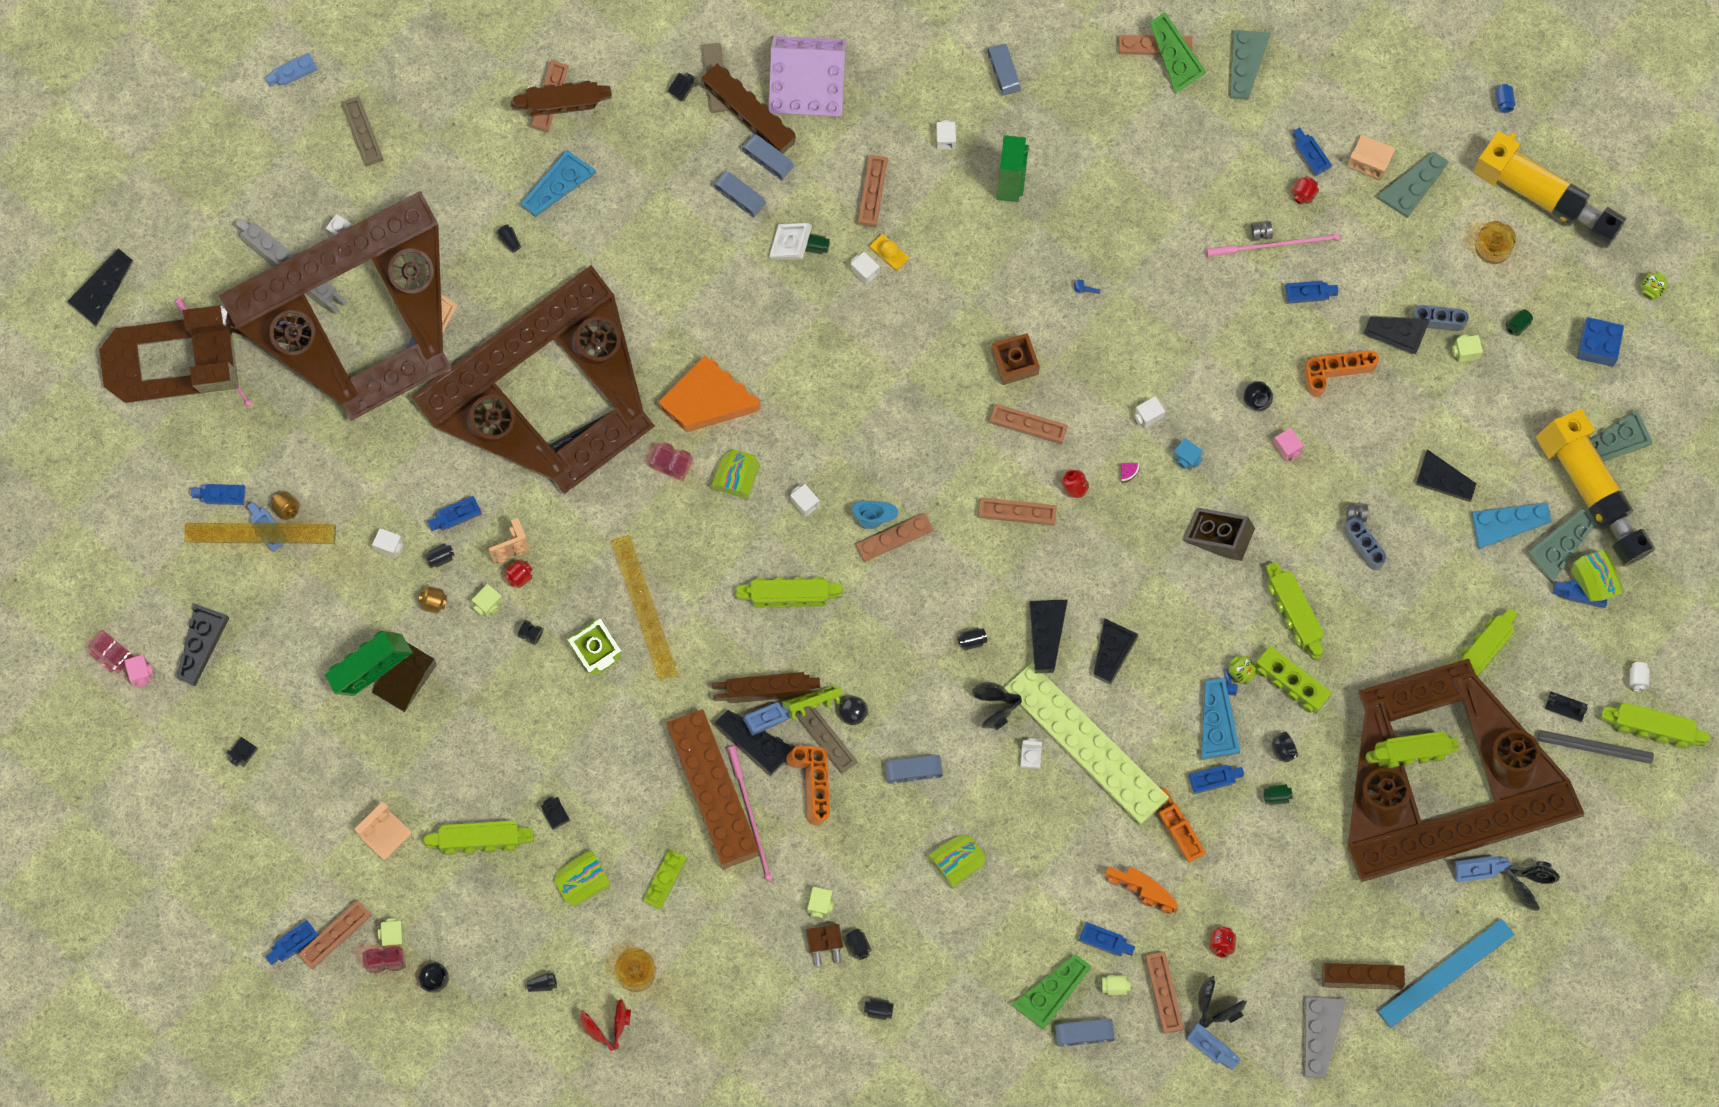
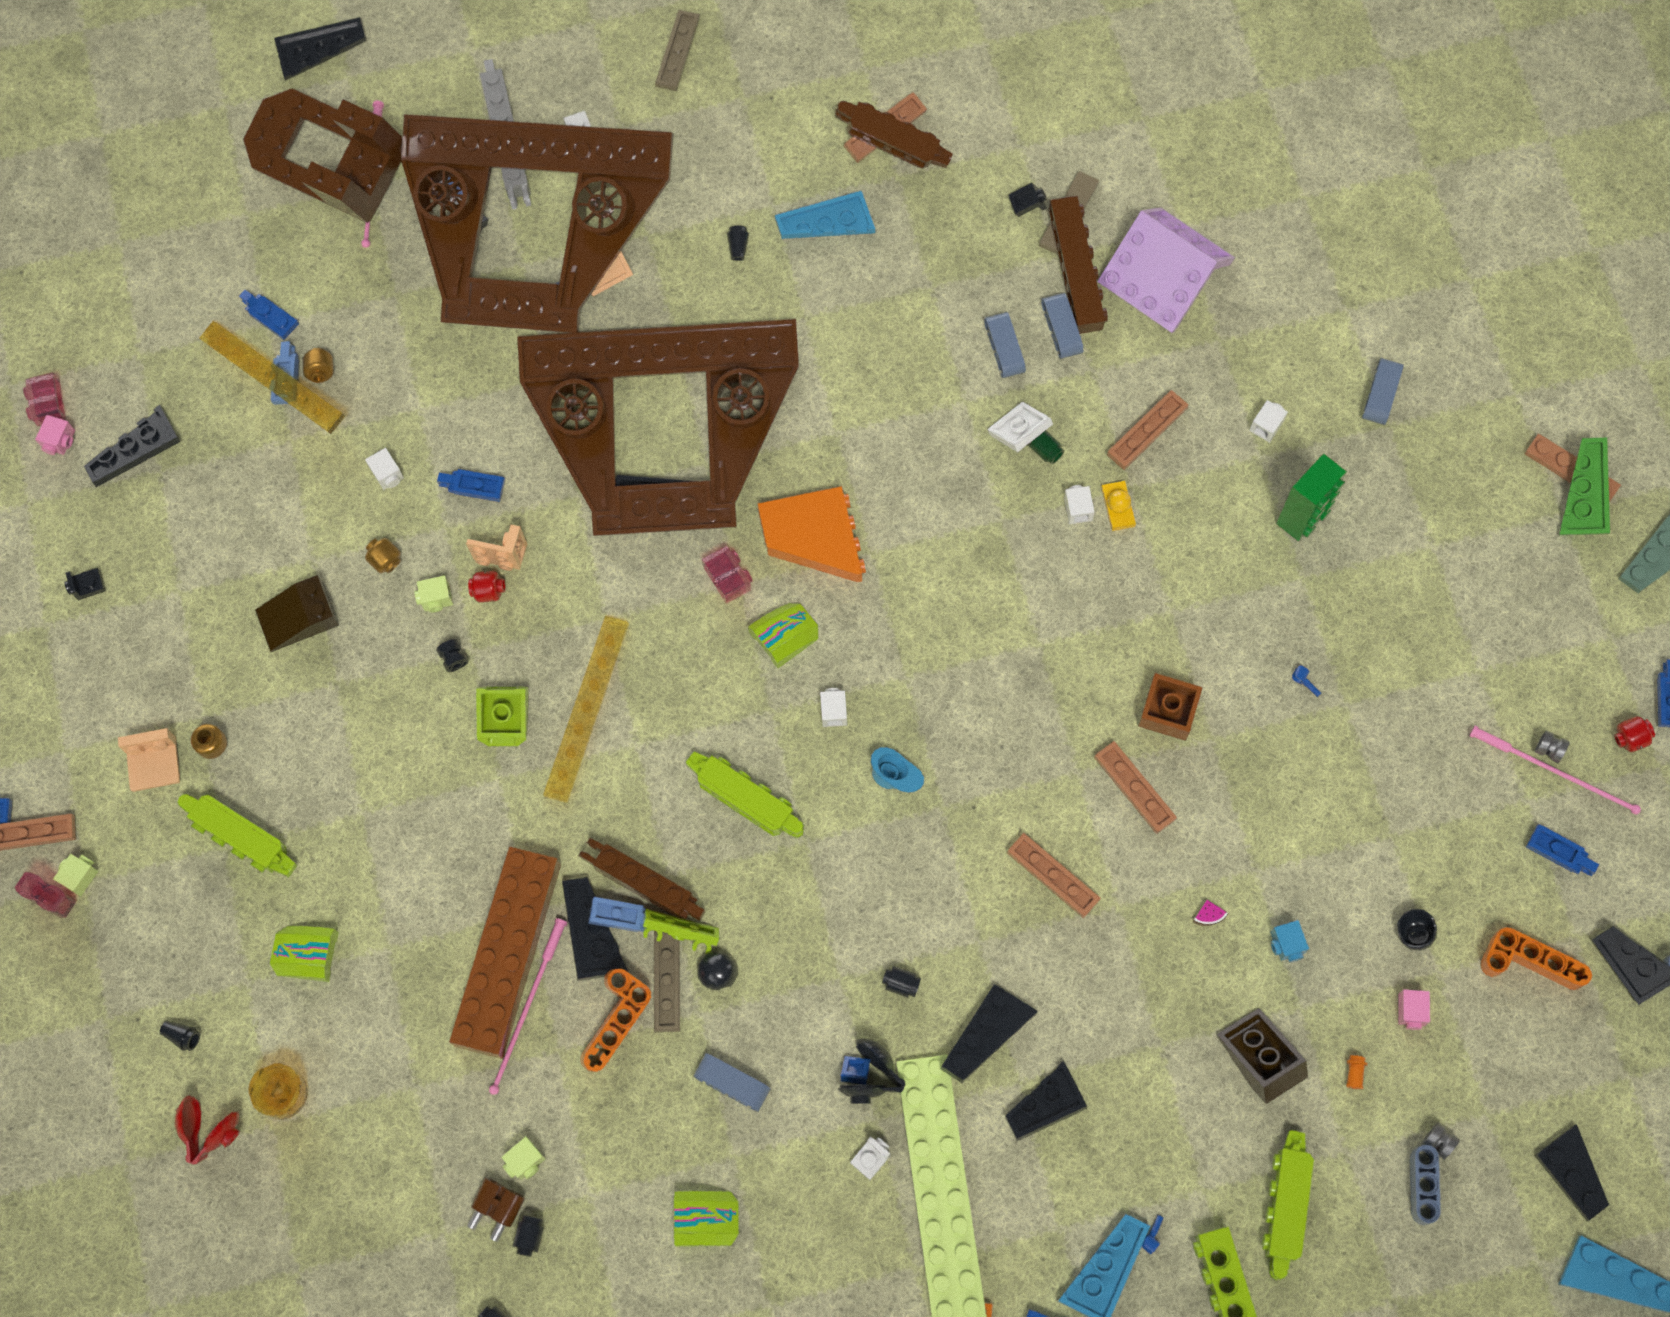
camera: 40 degrees right, 0 degrees up
green brick [324,631,413,696] -> none
black hair [418,962,449,993] -> none
black brick [425,543,455,568] -> none
black bracket [541,797,570,830] -> none
lime plate [643,849,687,910] -> none
nougat plate [856,513,933,562] -> none
red head [1061,470,1089,498] -> none
white brick [1134,396,1165,428] -> none
lime head [1228,655,1257,684] -> none
none -> pearl gold head [191,724,227,759]
none -> blue tile [841,1056,870,1085]
none -> orange pin [1346,1055,1368,1089]

